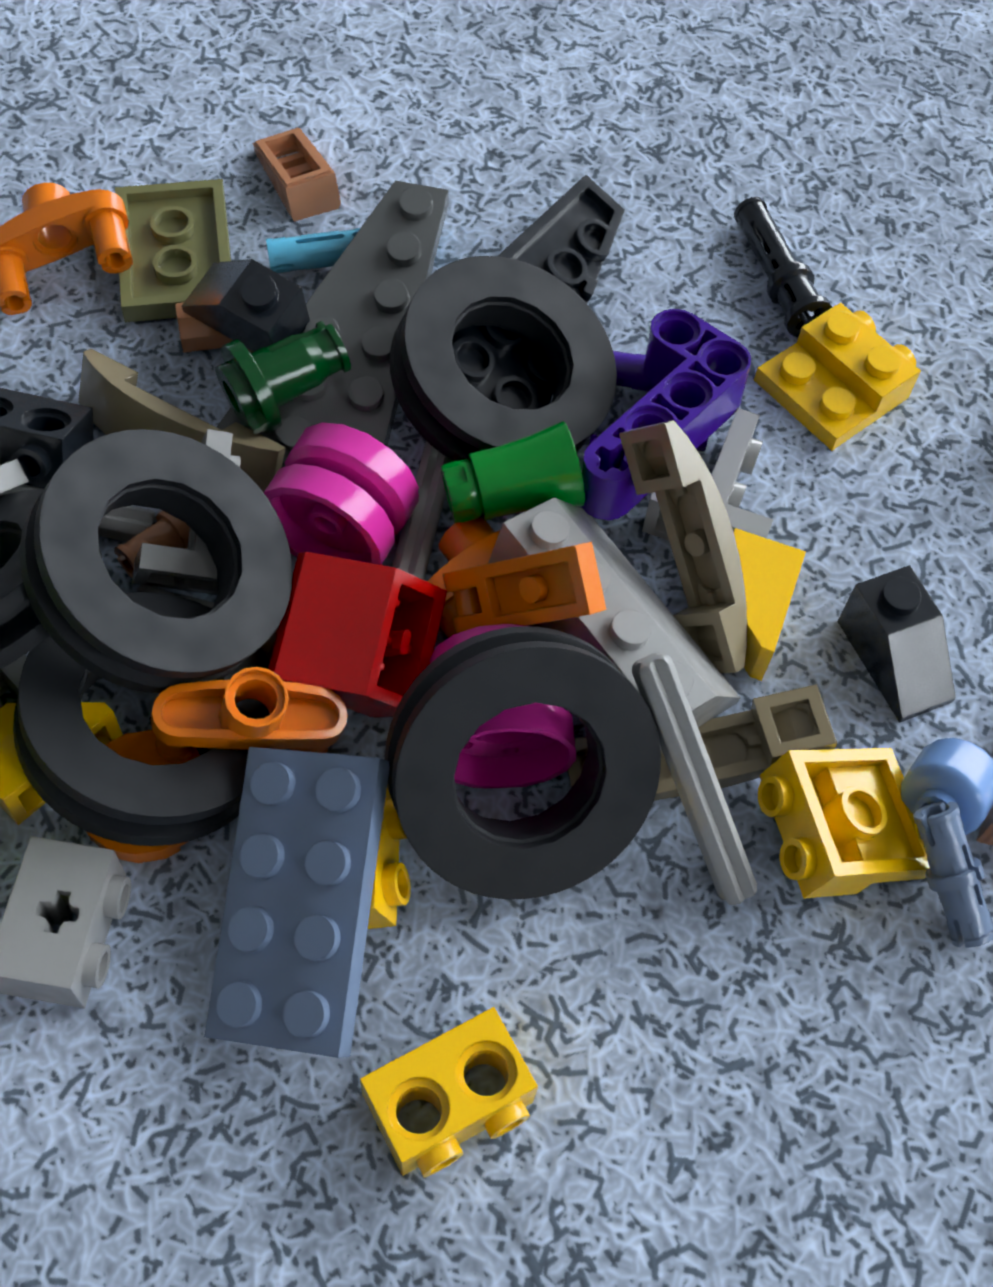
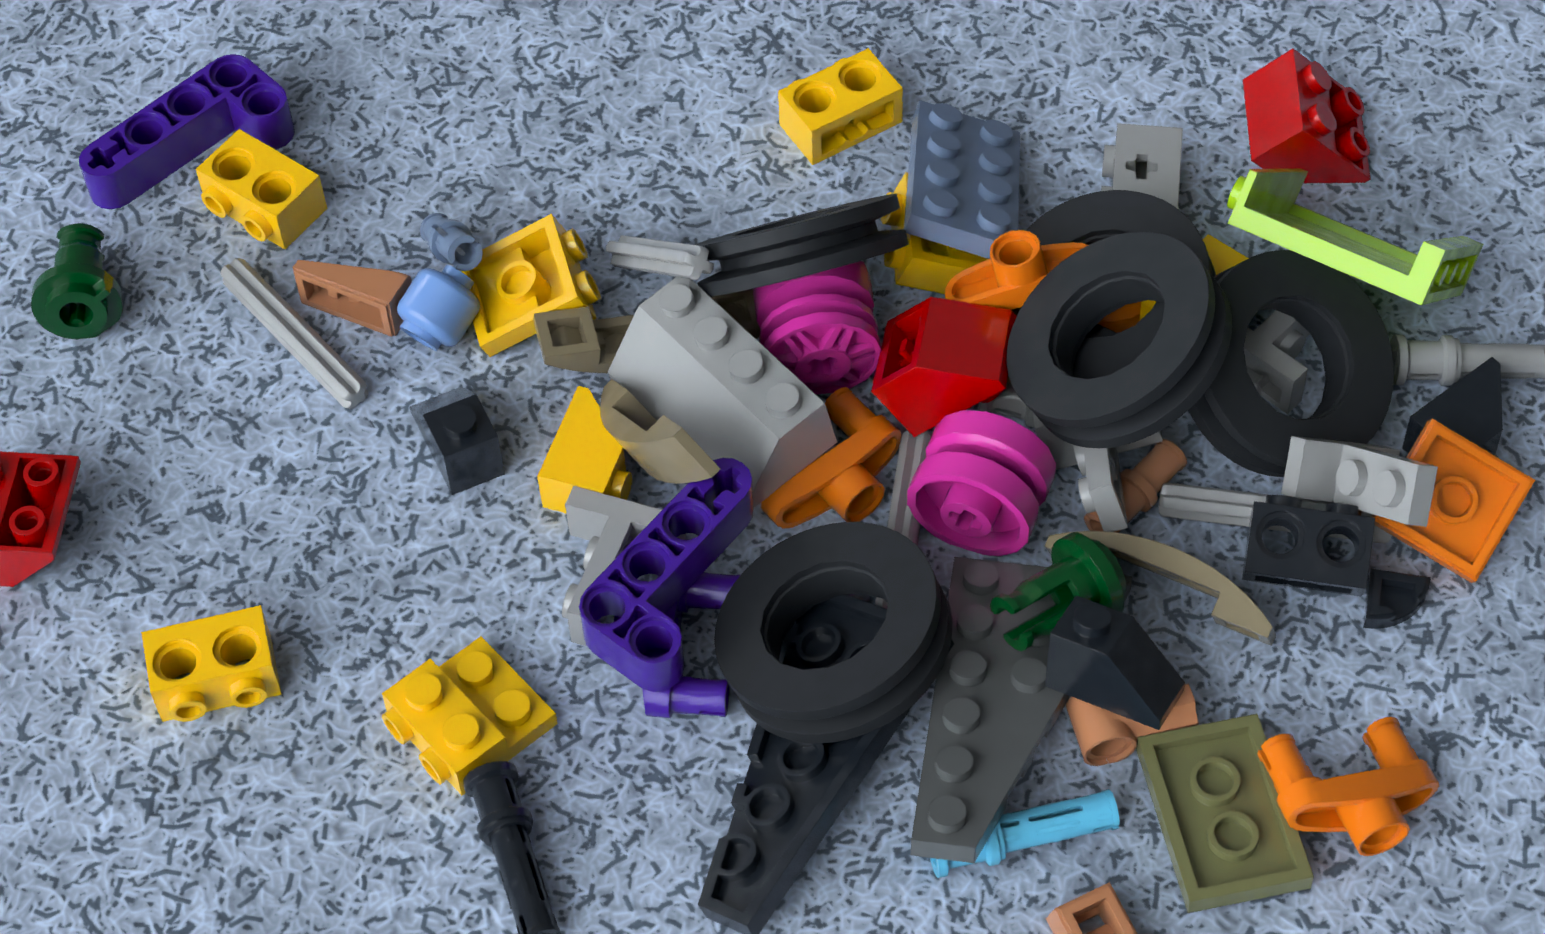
camera: 175 degrees left, 5 degrees down
green plant [440,421,585,523] -> none
orange plate [442,541,607,634] -> none

